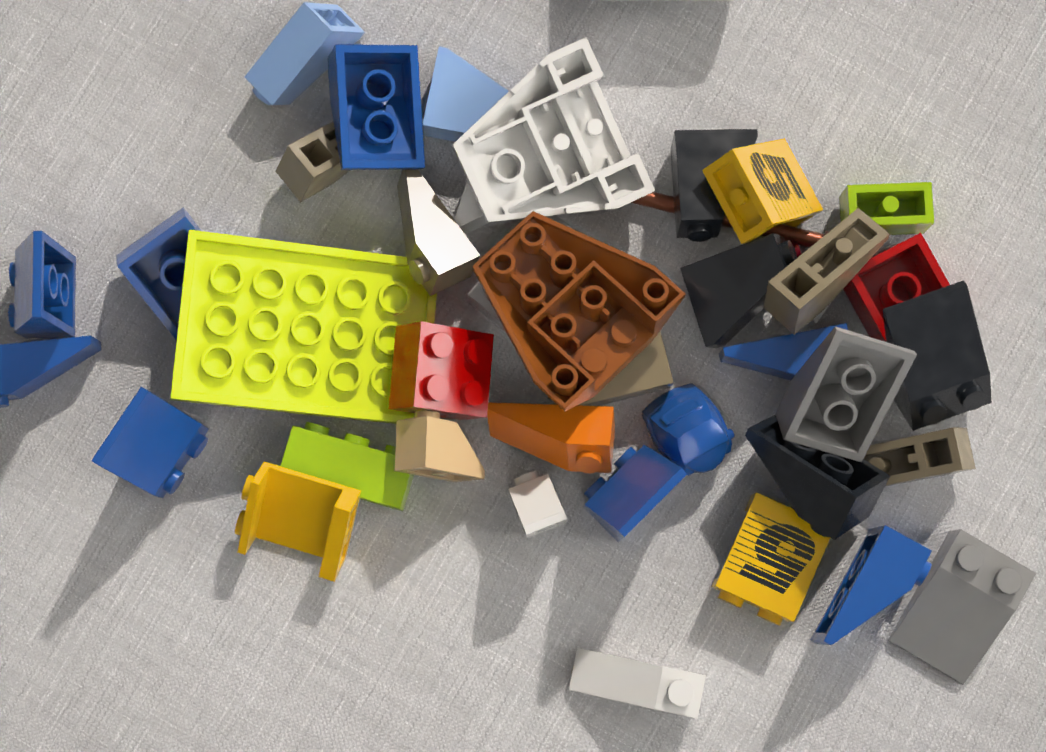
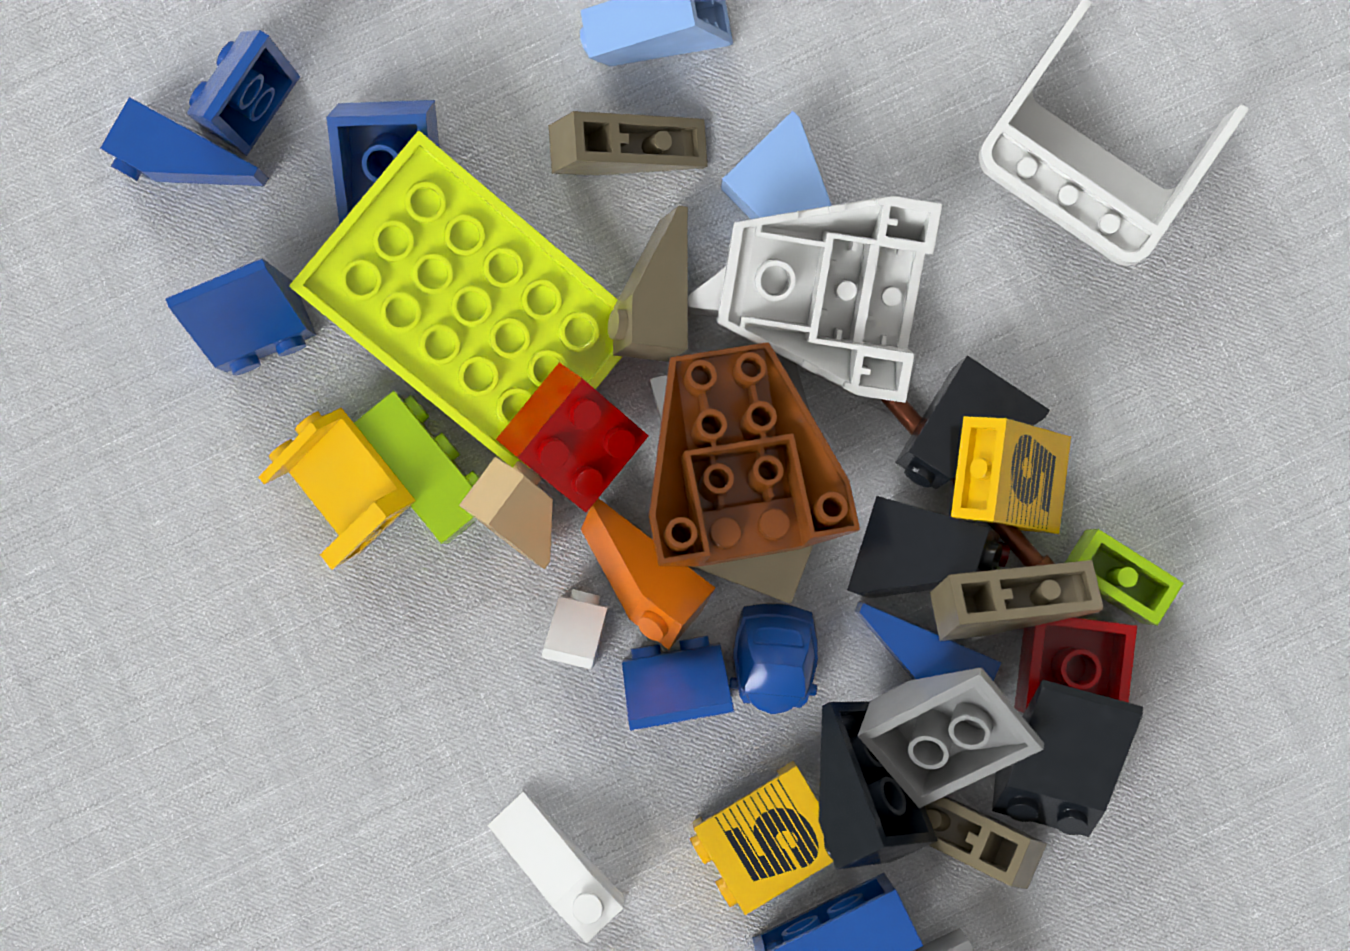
camera: 30 degrees right, 5 degrees up
blue slope [327,44,425,170] -> none

